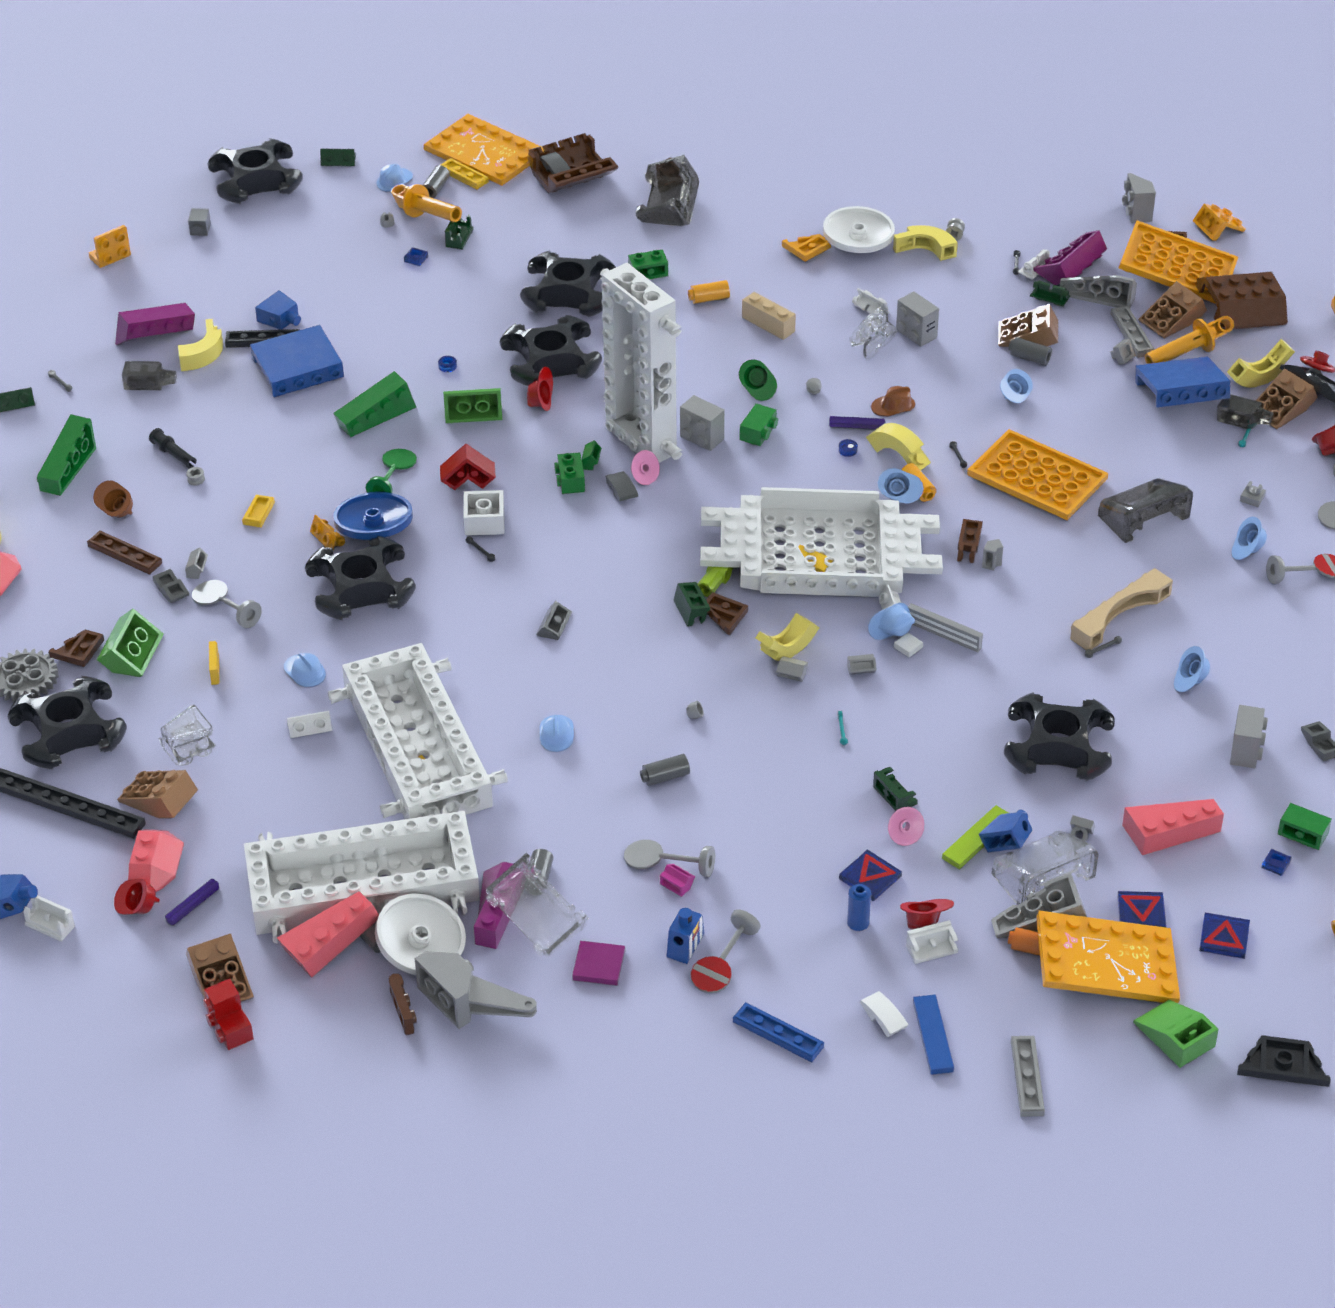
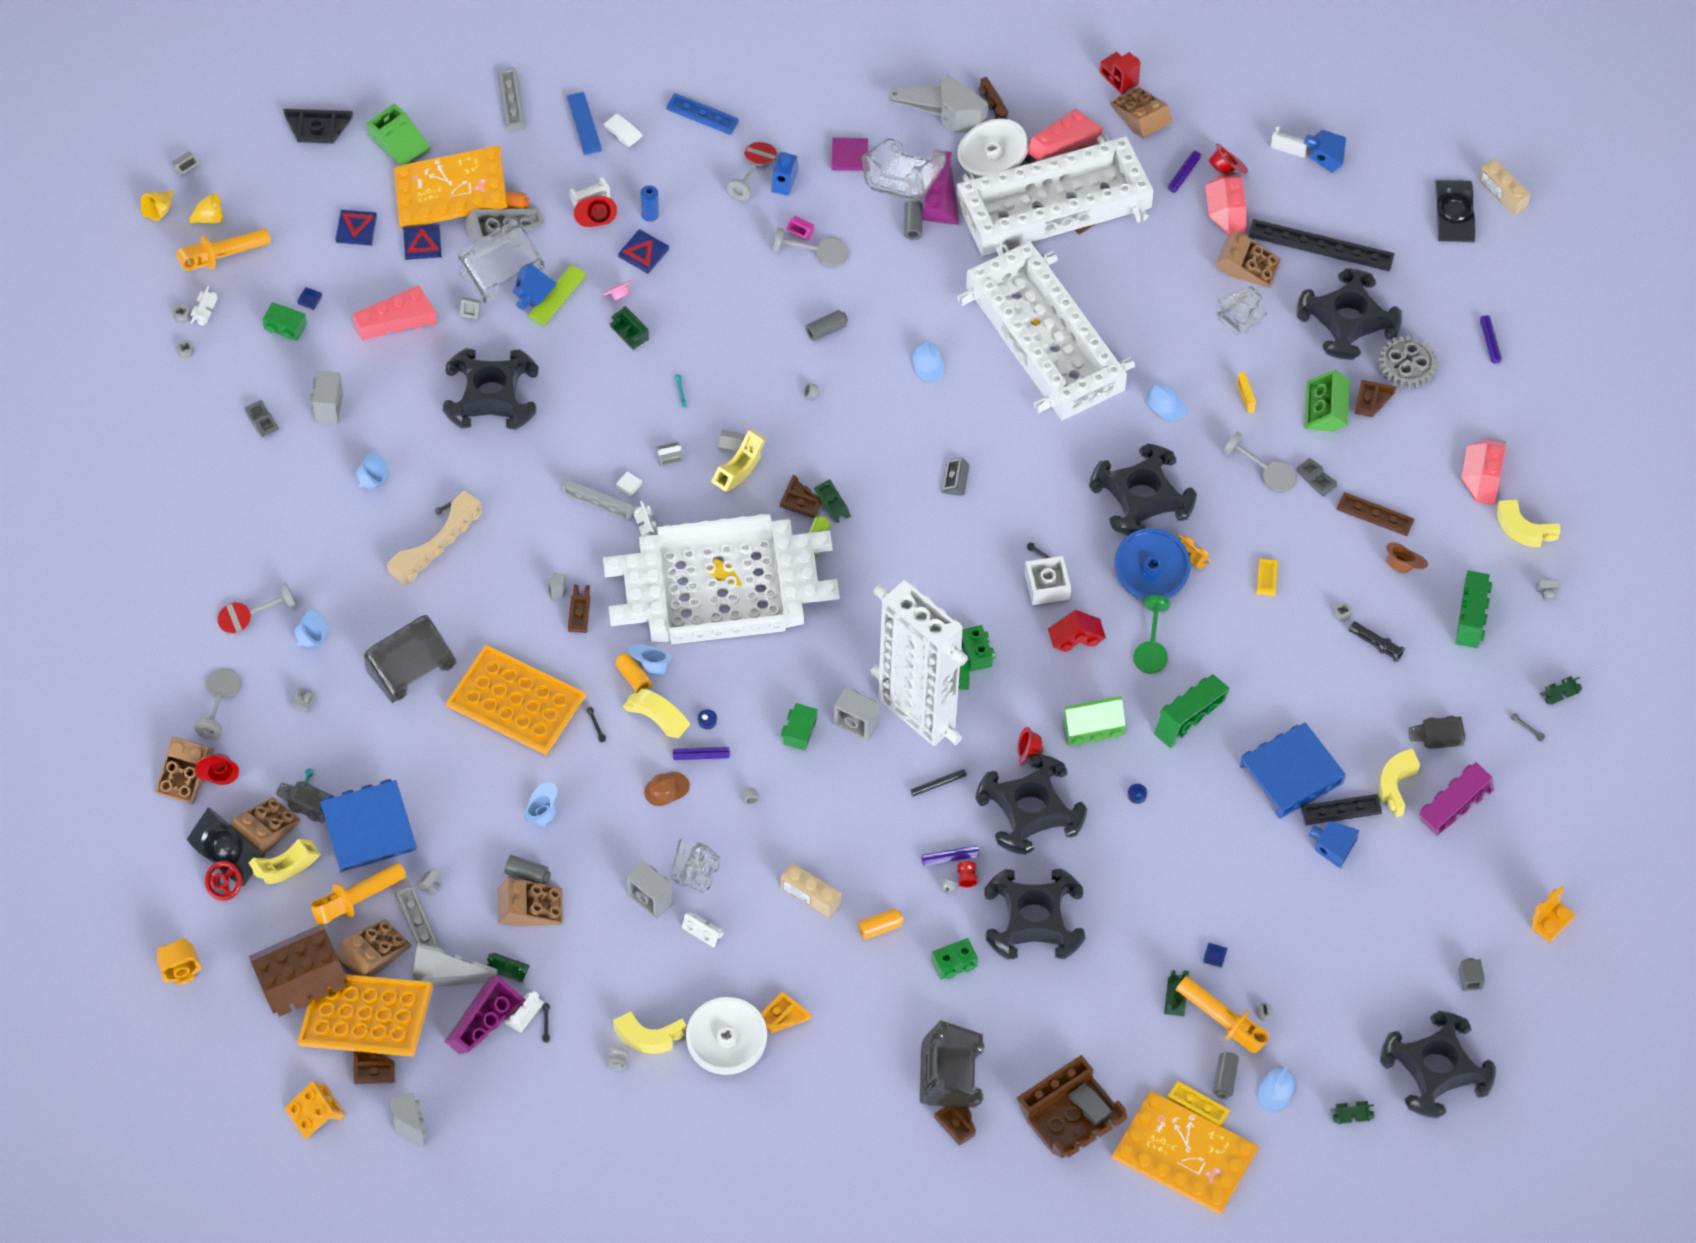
camera: 170 degrees right, 15 degrees up
light grey piece [185,547,208,579] -> none
white hinge [287,711,332,738] -> none
green piece [738,359,777,401] -> none
light blue piece [868,603,915,640] -> none

